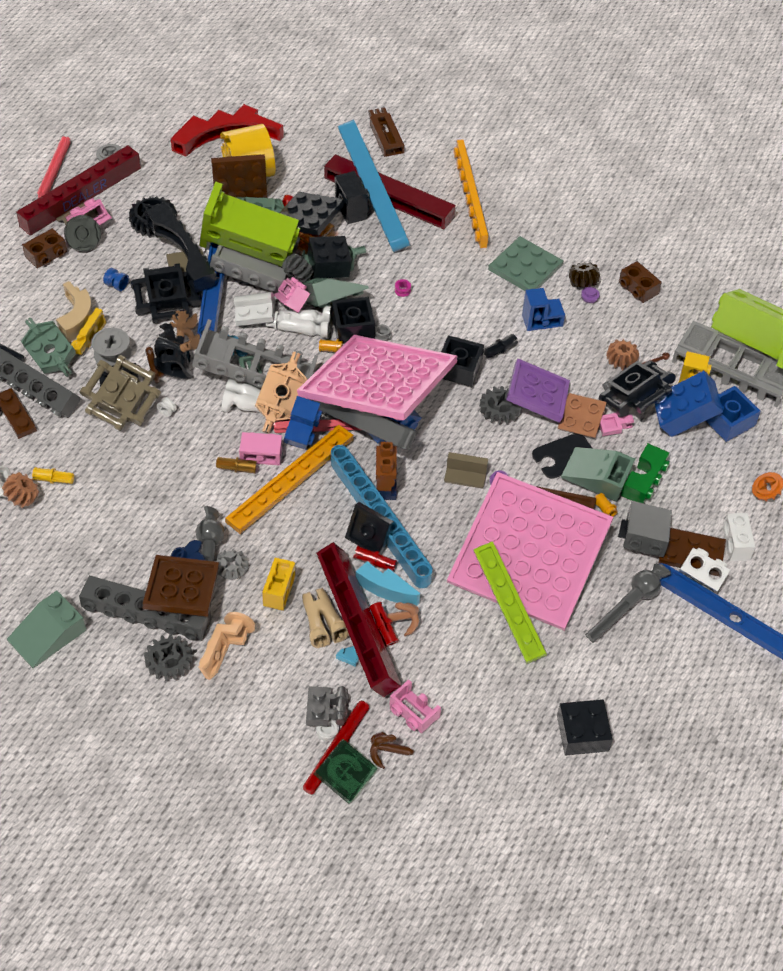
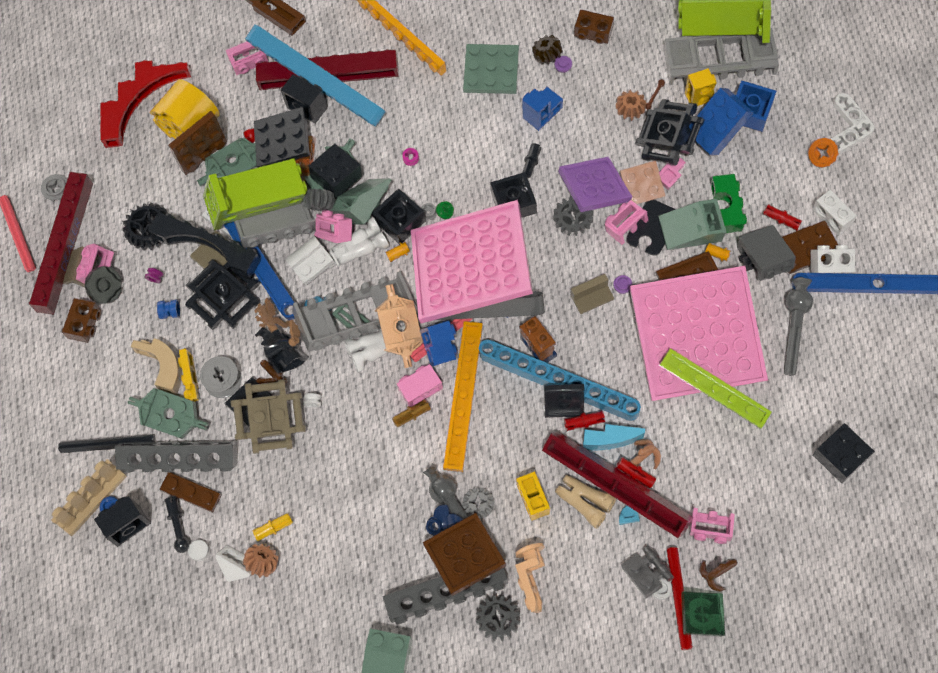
camera: 25 degrees left, 15 degrees up
none -> magenta bush [144,268,163,284]
none -> bright pink window [225,41,268,75]
none -> green plate [436,201,454,220]
none -> bright pink window [604,200,648,245]
none -> red pin [763,204,802,231]

